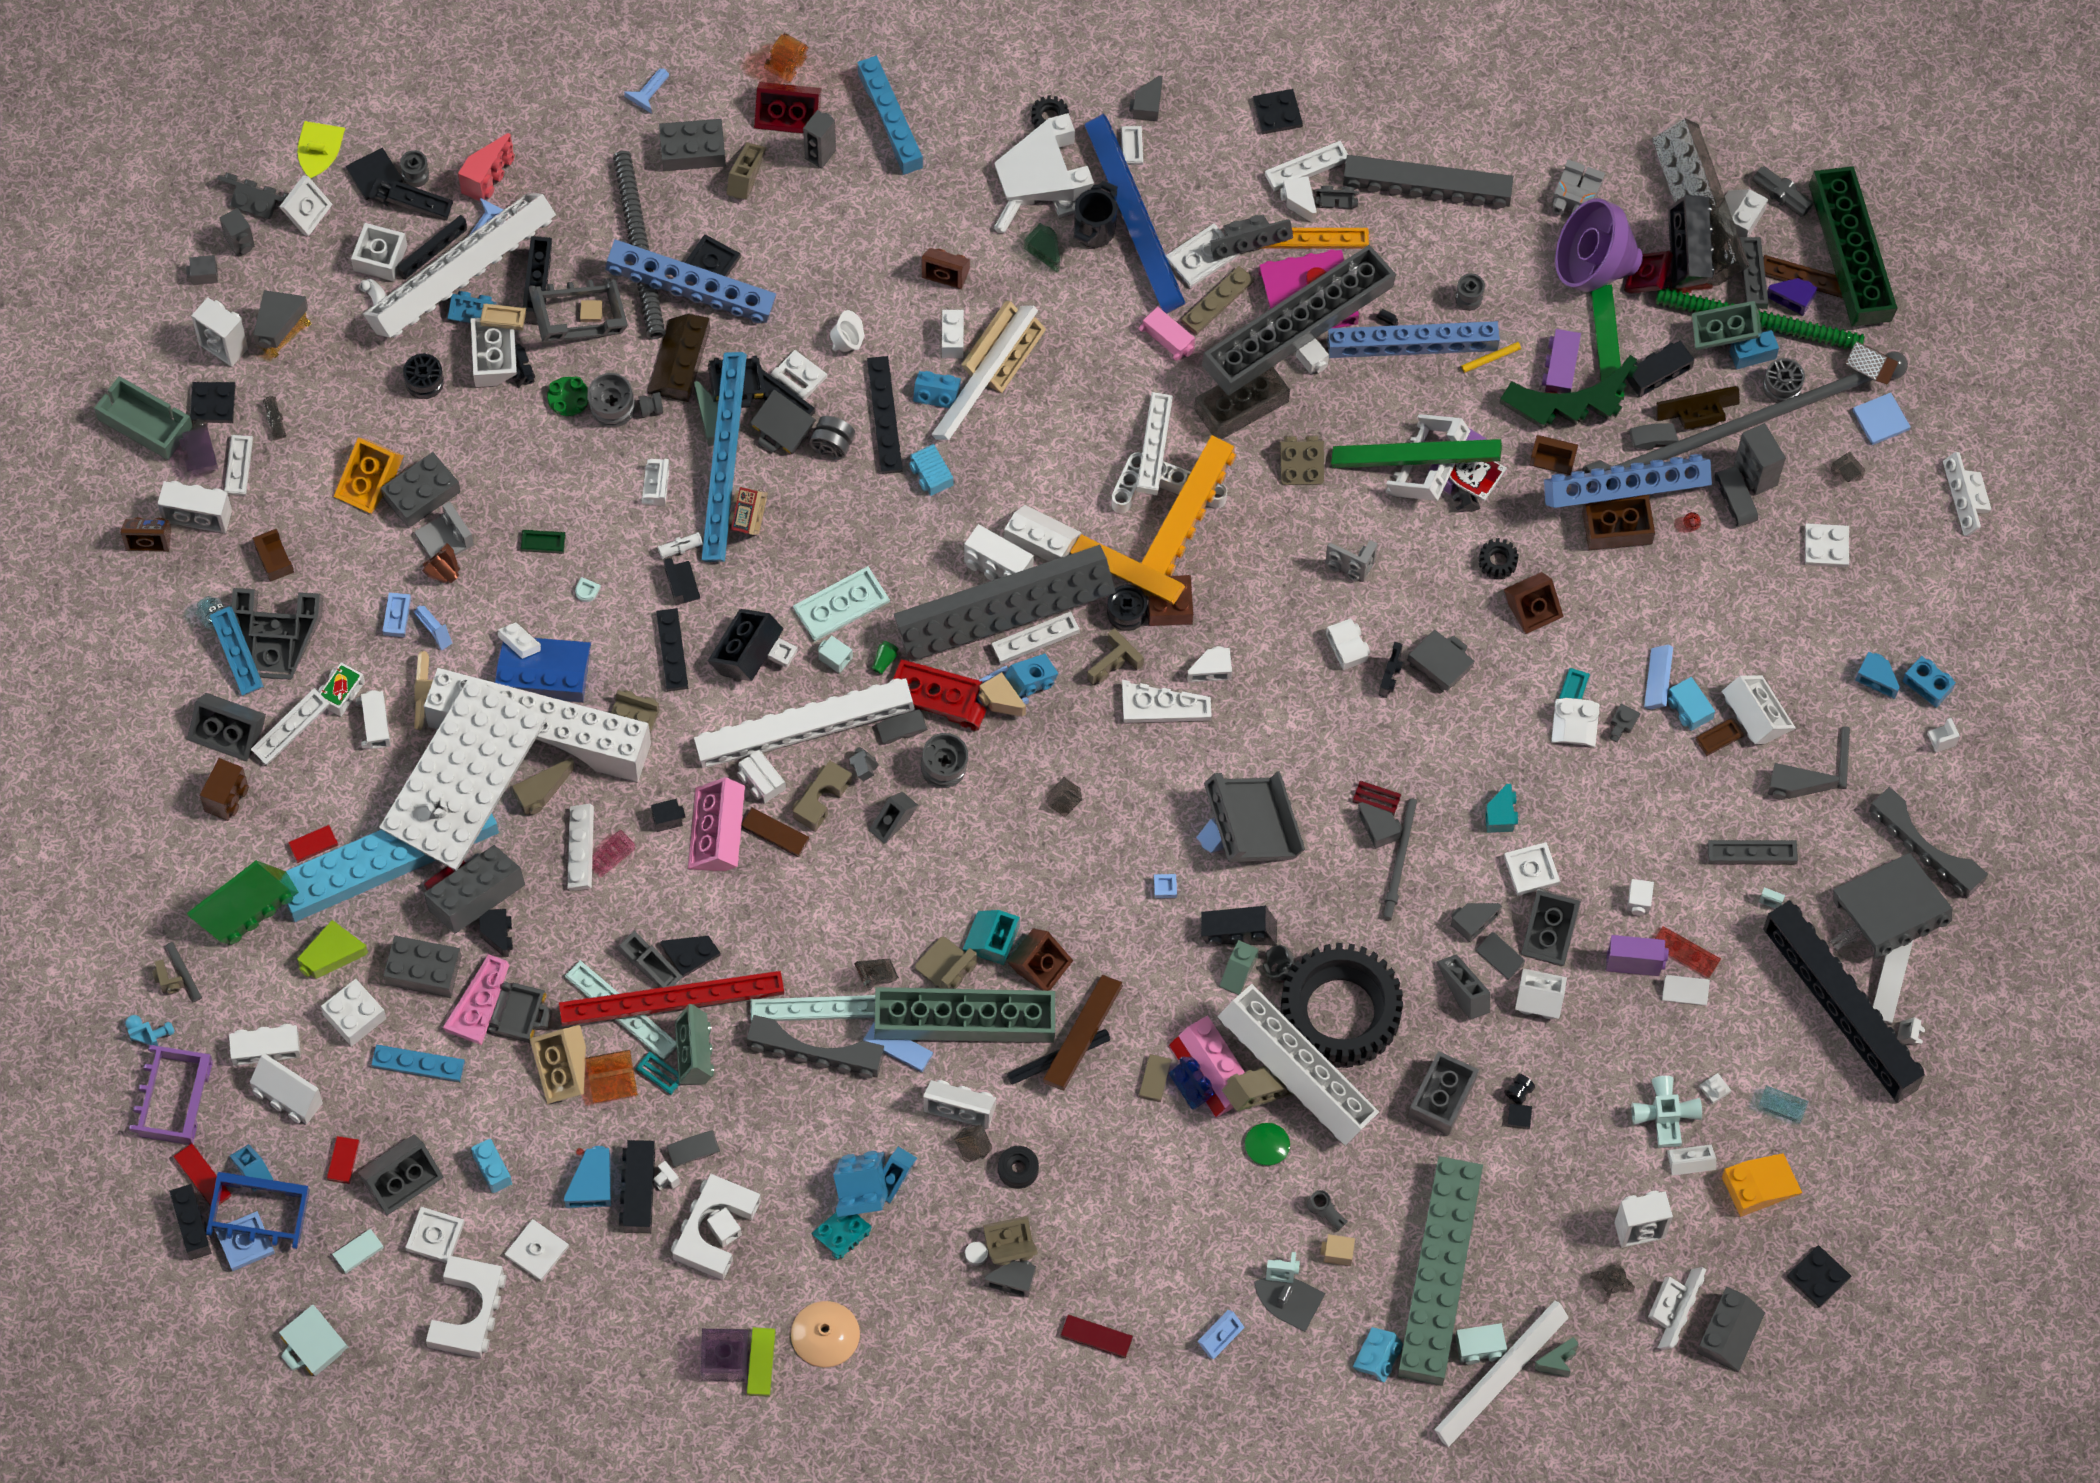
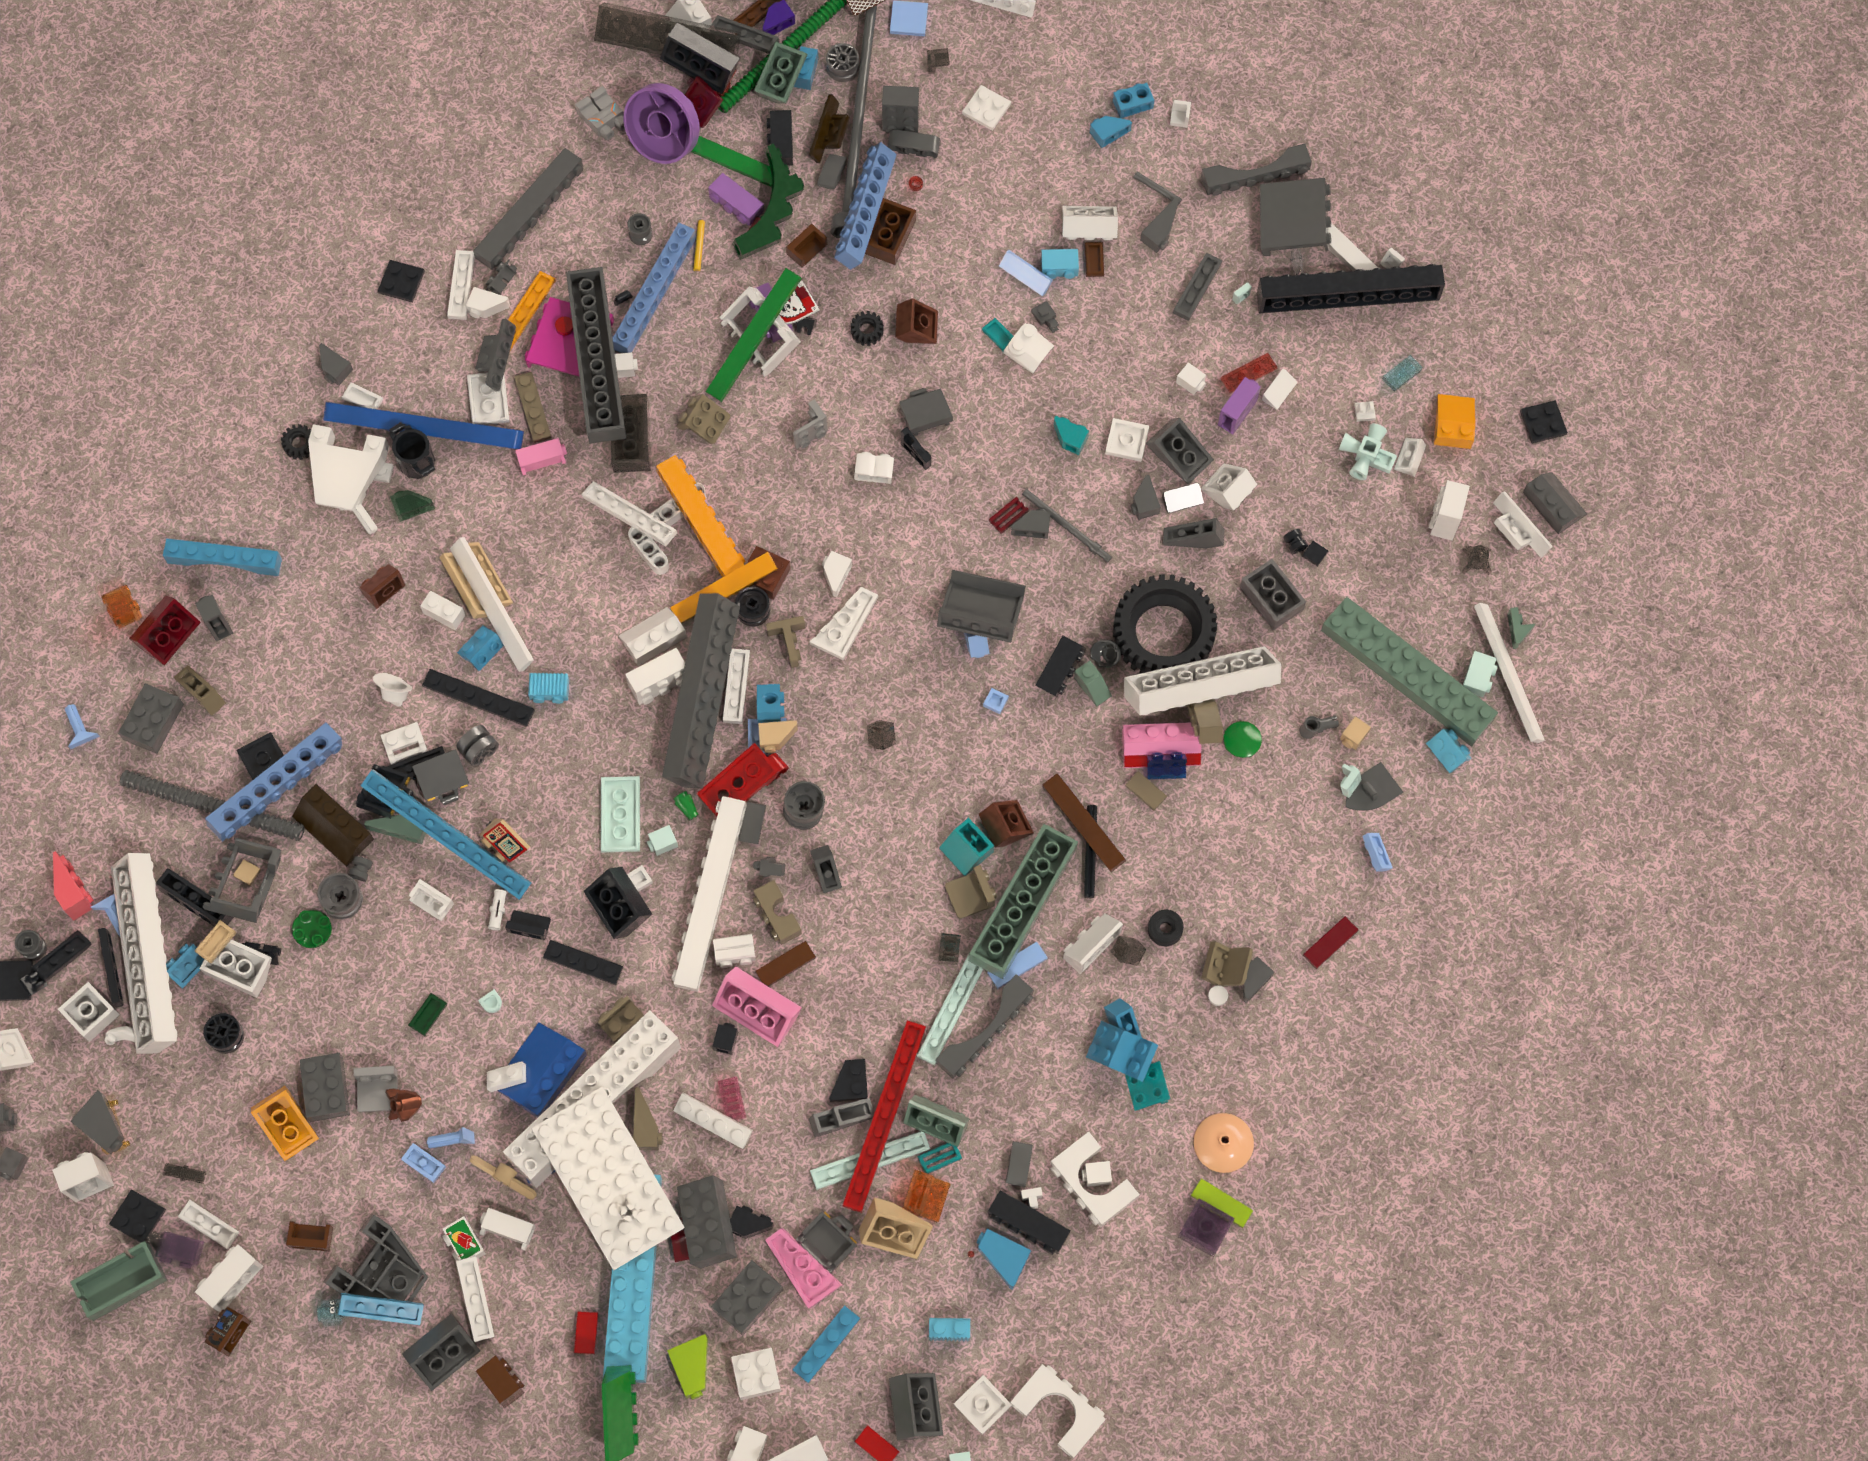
camera: 60 degrees left, 5 degrees up
white plate [505,1219,569,1282] -> none

